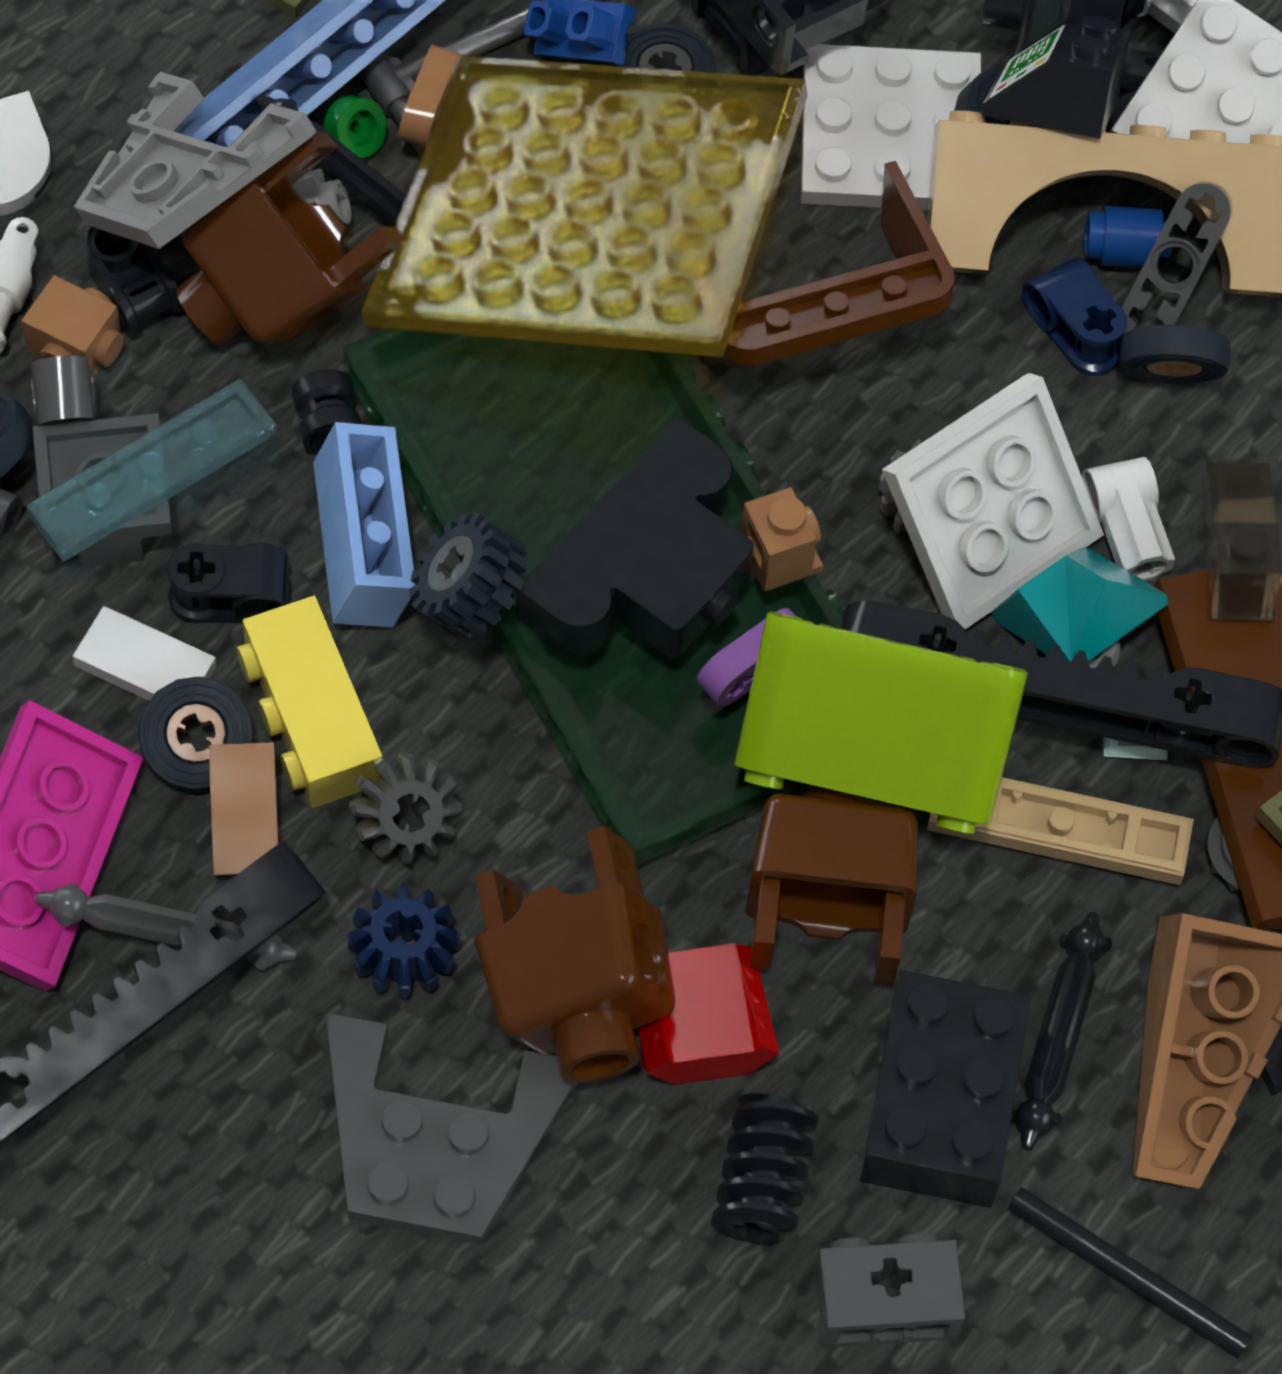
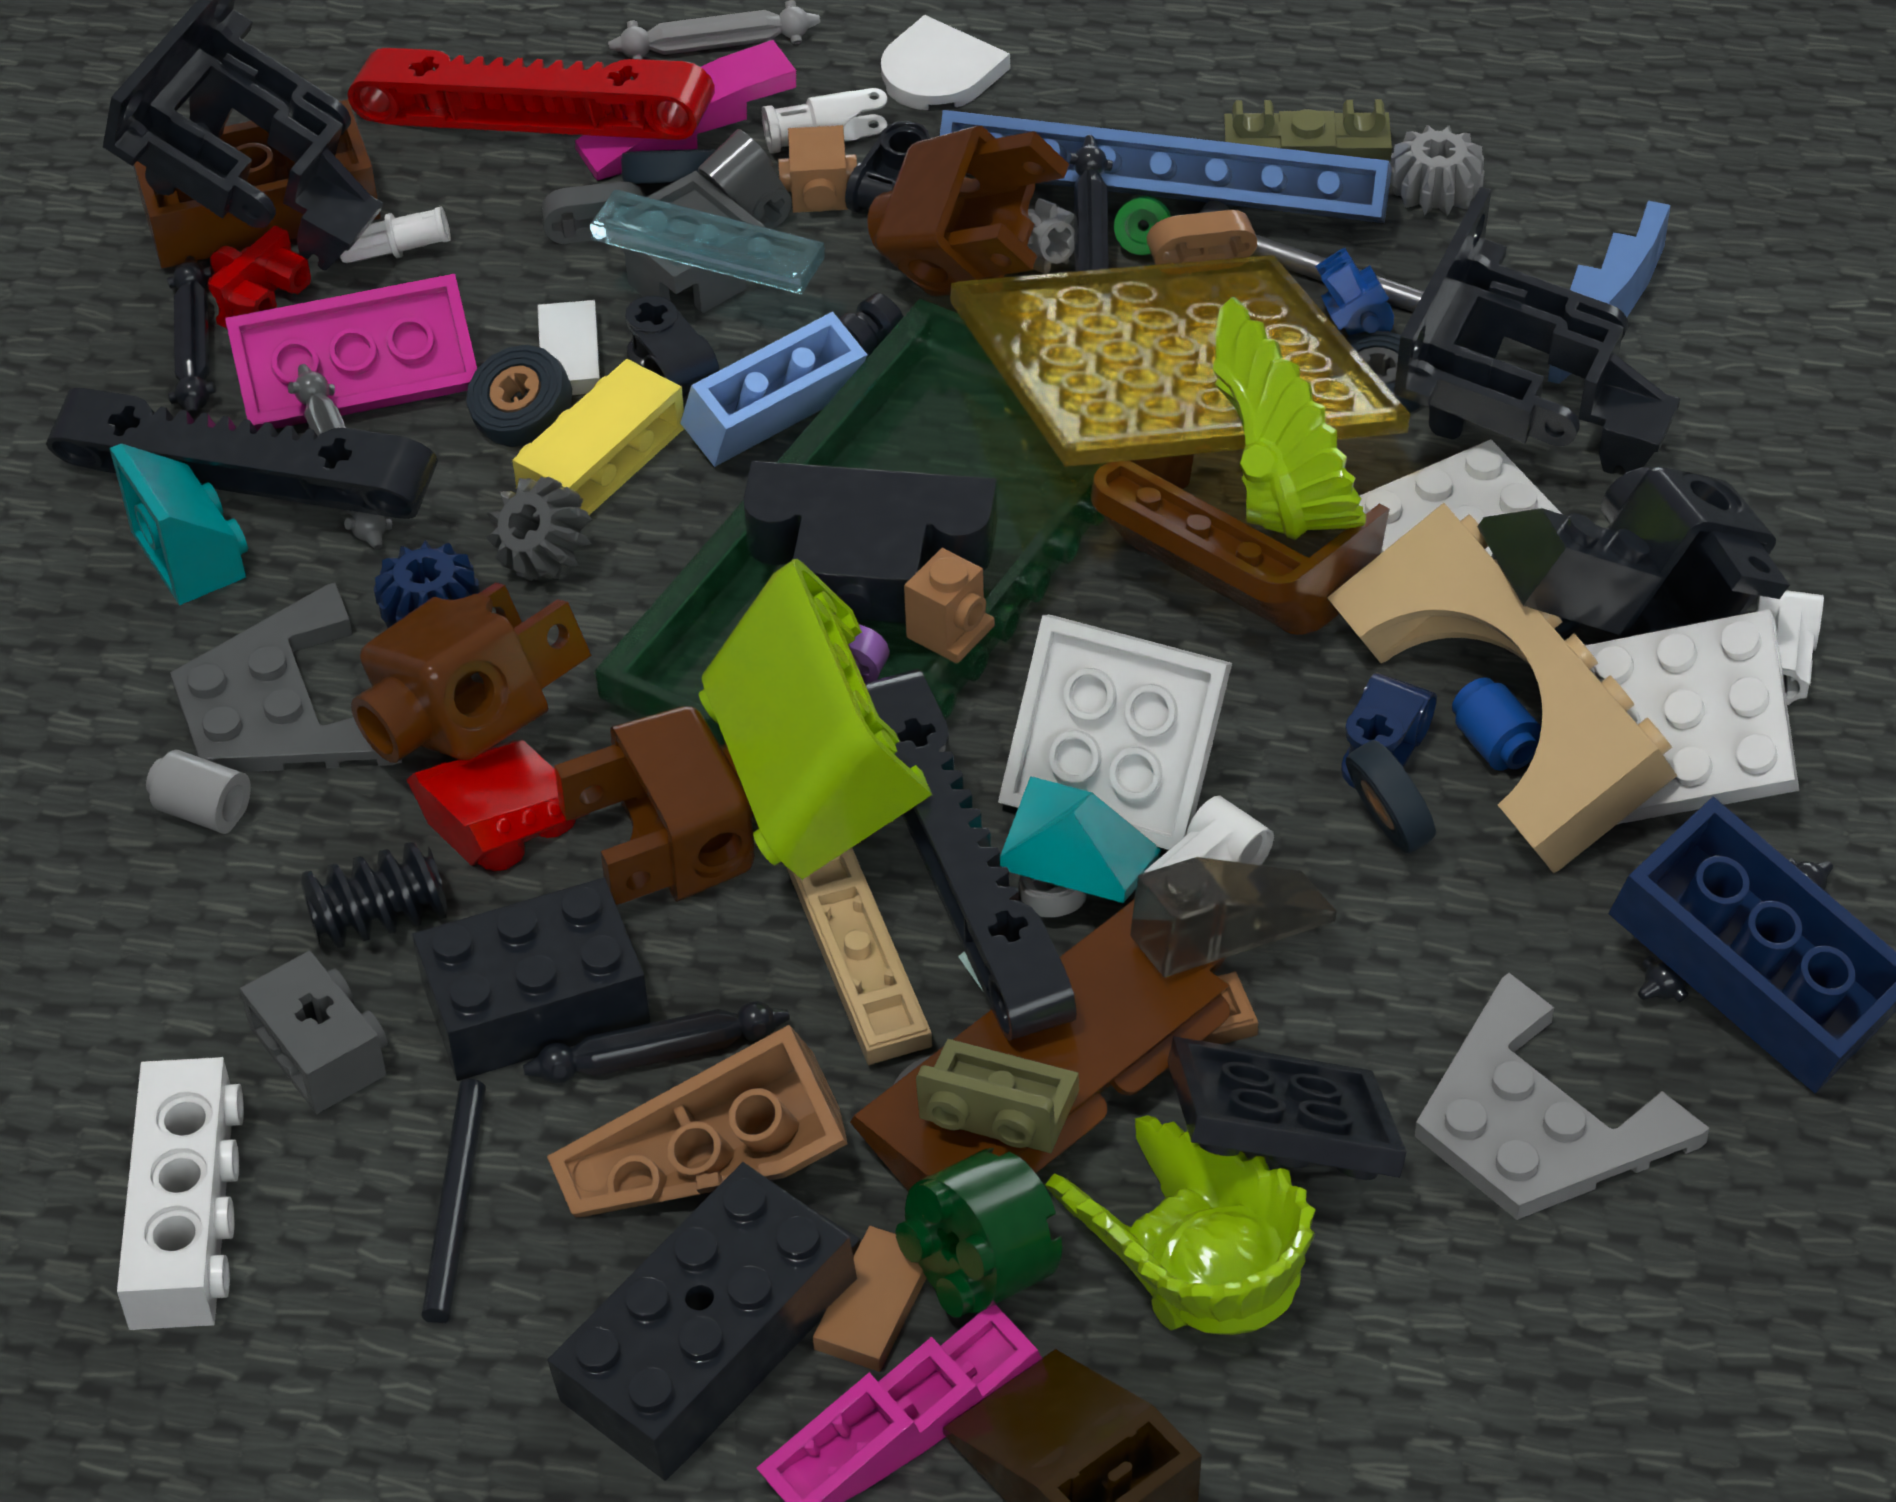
camera: 65 degrees right, 15 degrees down
light grey wing [74,72,317,249] -> none
medium nougat tile [208,742,278,877] -> none
black wheel [409,512,528,639] -> none
dark grey beam [1122,181,1232,333] -> none
none -> teal slope [110,444,248,605]
none -> light grey brick [146,750,251,834]
none -> lime piece [1213,297,1366,540]

